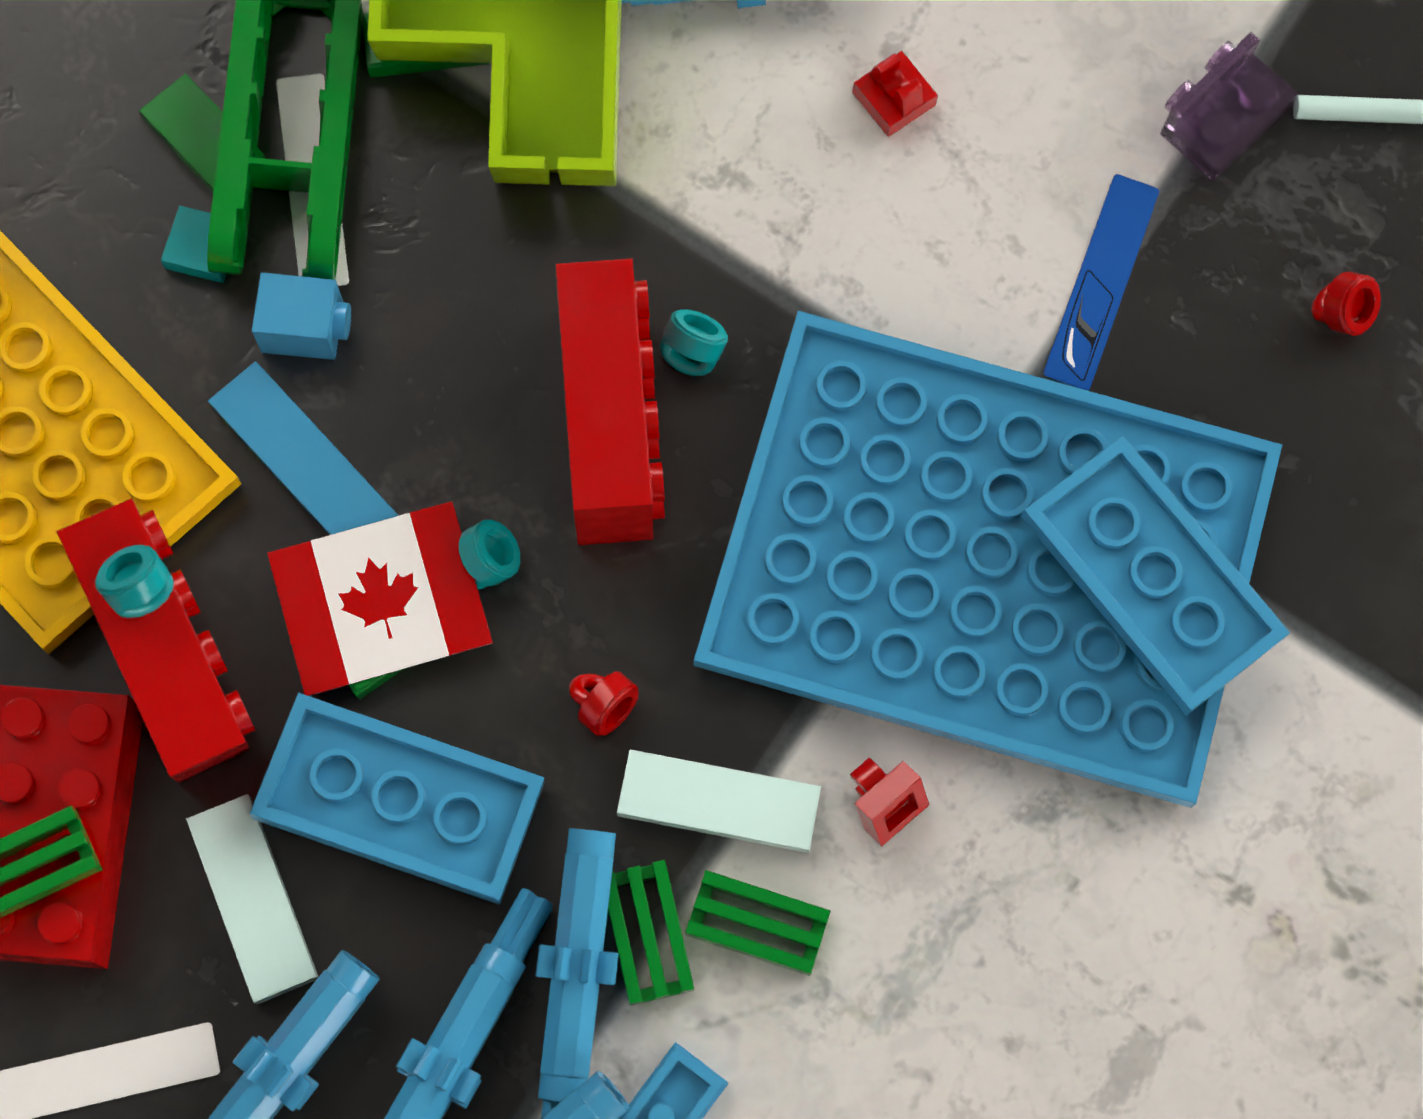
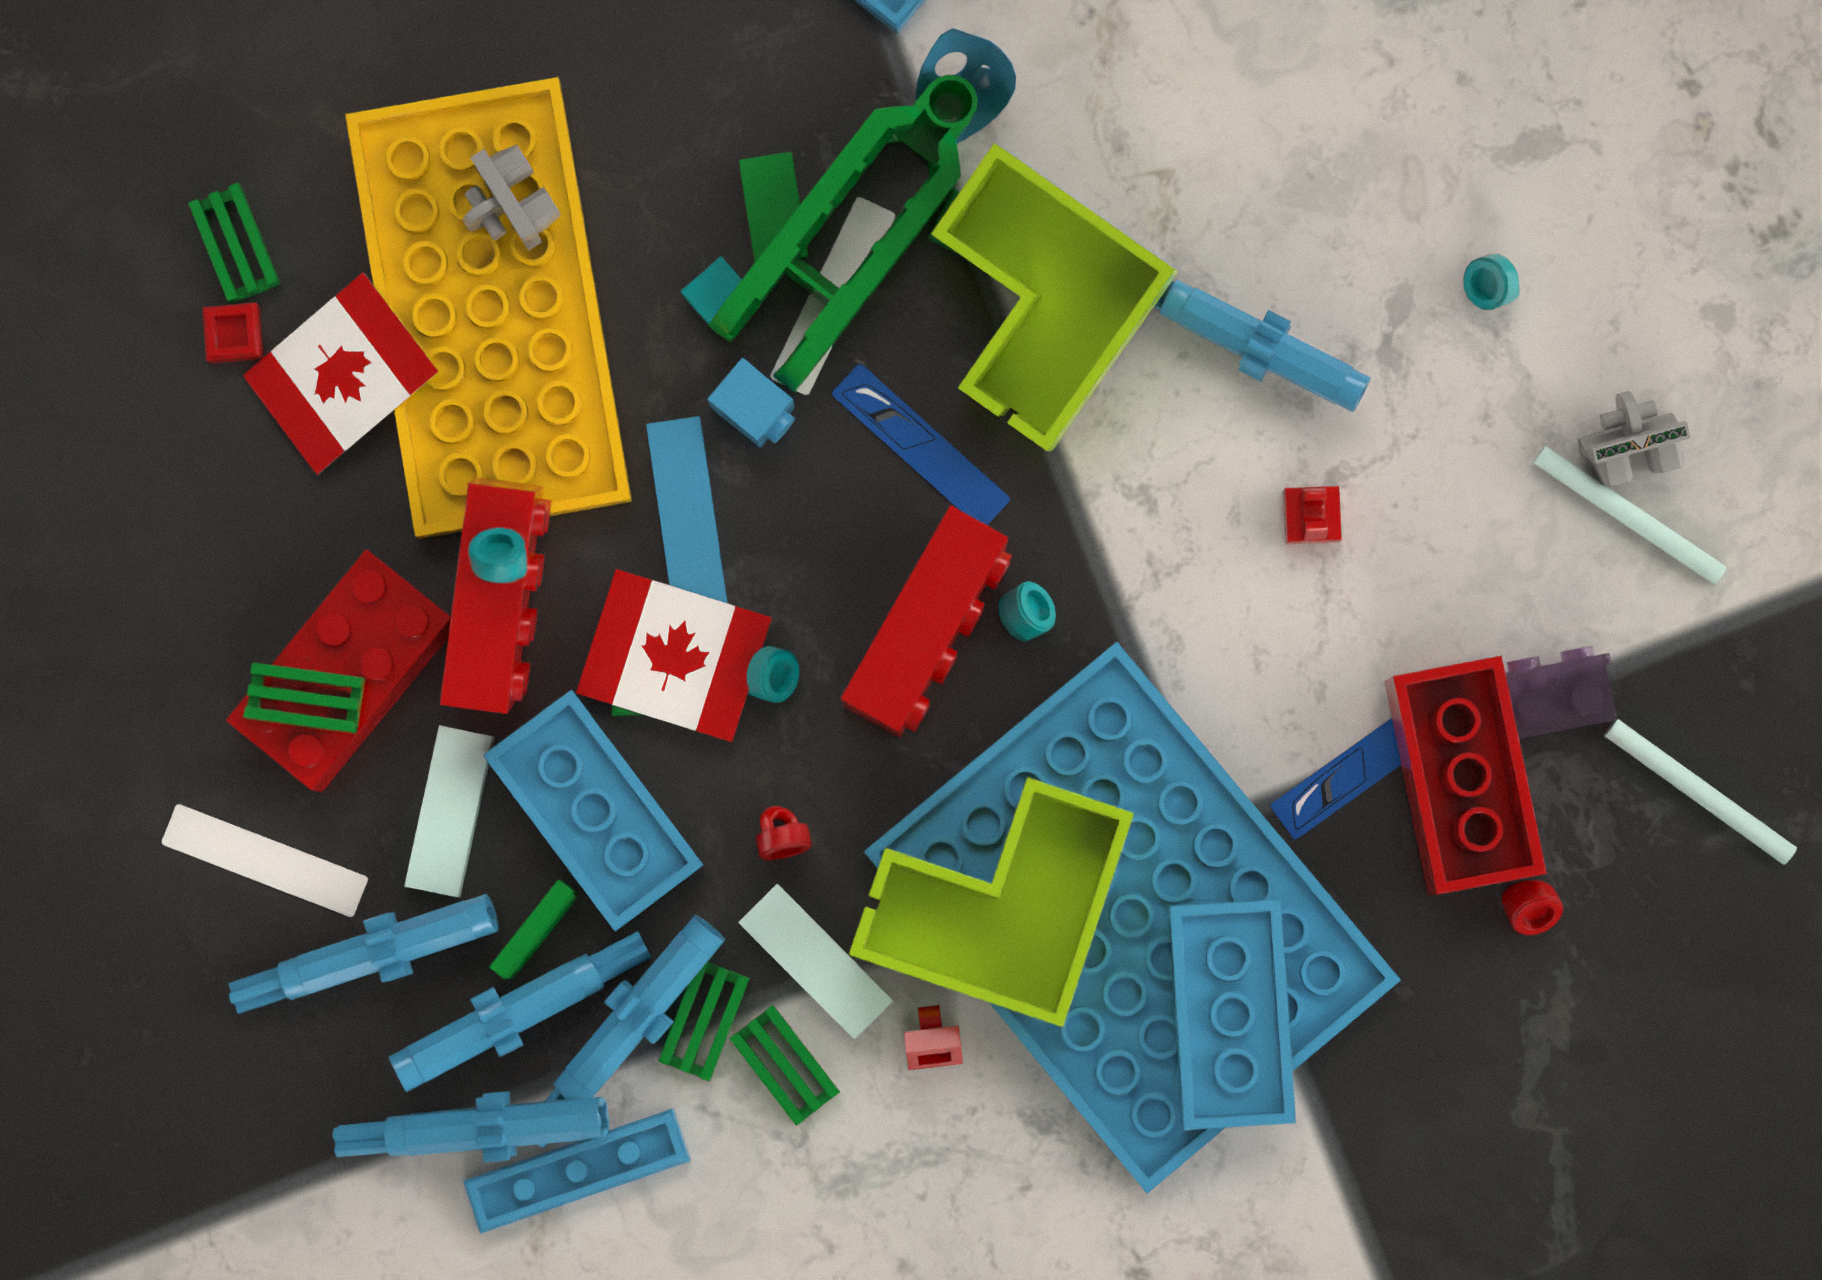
camera: 40 degrees right, 10 degrees up
none -> green tile [490,880,579,979]
none -> blue sticker [832,364,1010,525]
none -> lime piece [849,777,1134,1027]
none -> red brick [1384,655,1547,896]

